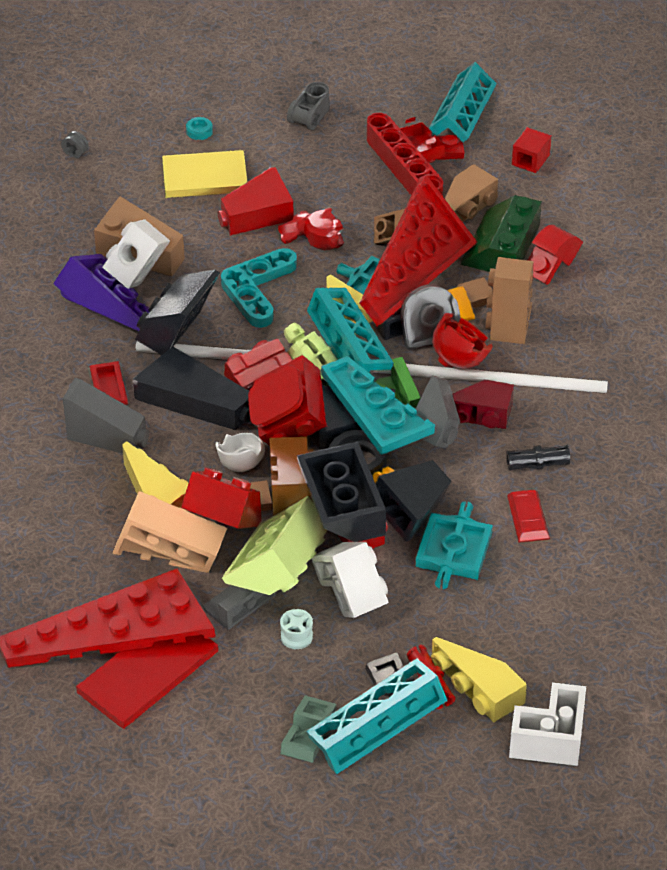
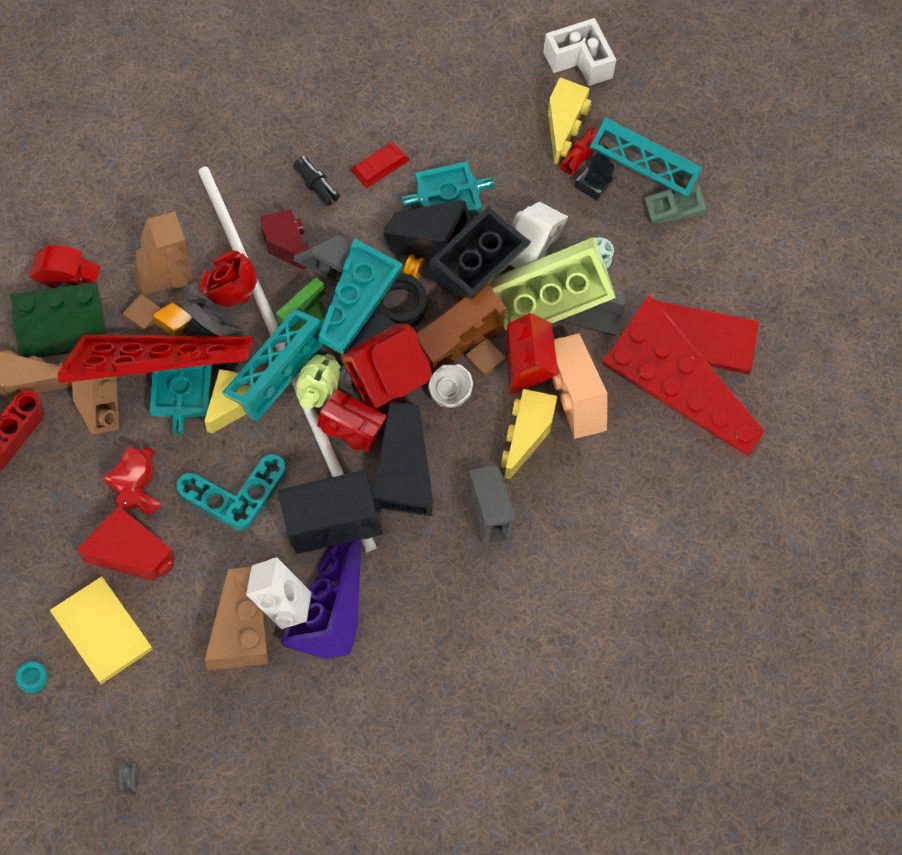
camera: 125 degrees left, 20 degrees up
red tile [89,361,128,406] -> none

